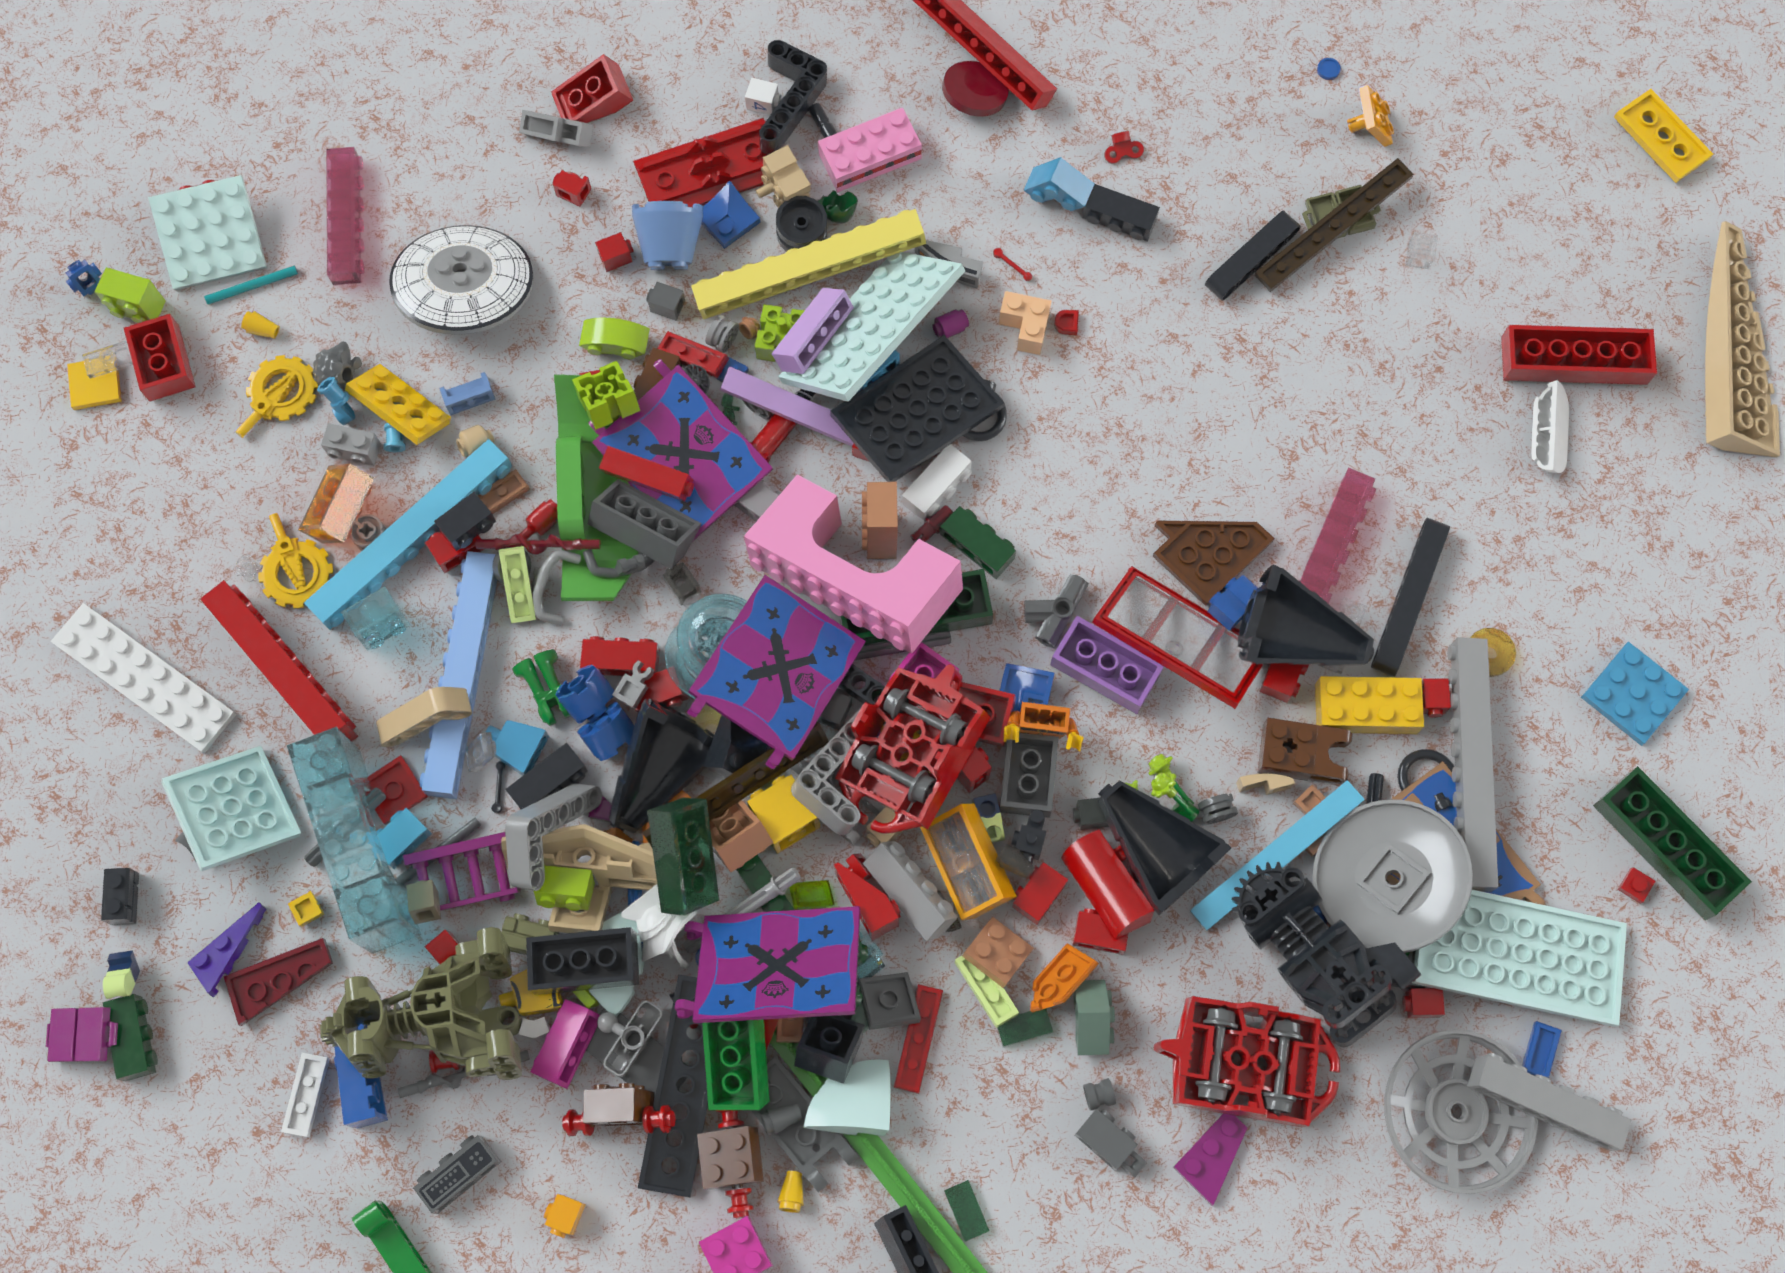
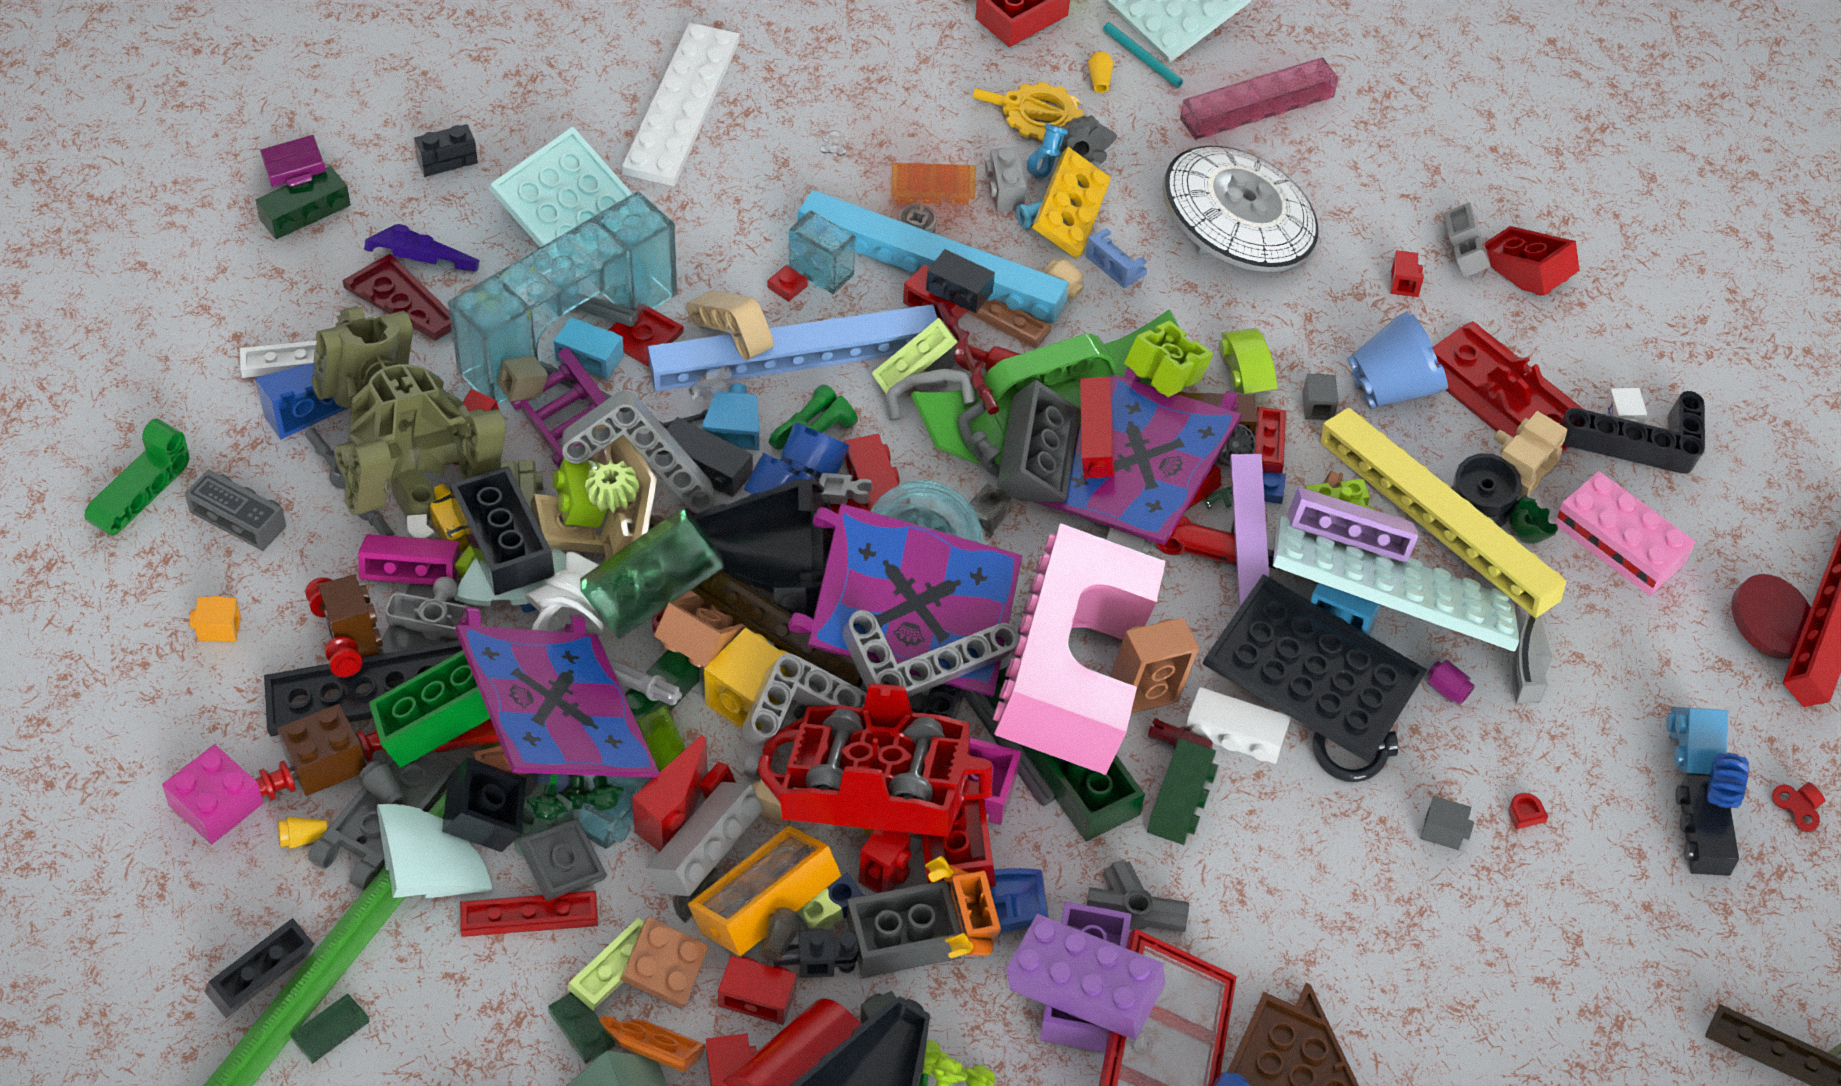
camera: 65 degrees right, 20 degrees down
leg [103,950,140,999] -> none
red brick [200,580,359,756] -> none
yellow bar [258,513,333,609] -> none
red brick [595,232,634,272] -> none
blue plate [701,181,761,249] -> none
light grey wheel [705,315,739,353] -> none
black piece [808,103,837,138] -> none
red hinge [993,248,1033,281] -> none
light nougat brick [999,291,1052,355] -> none
black beam [1205,210,1301,301] -> none
none -> yellowish green gear [585,459,639,513]
none -> red plate [767,264,808,302]
none -> light grey beam [842,610,1019,697]
none -> medium lavender brick [1006,914,1165,1041]
none -> dark grey brick [1420,796,1474,850]
none -> blue gear [1707,753,1749,808]

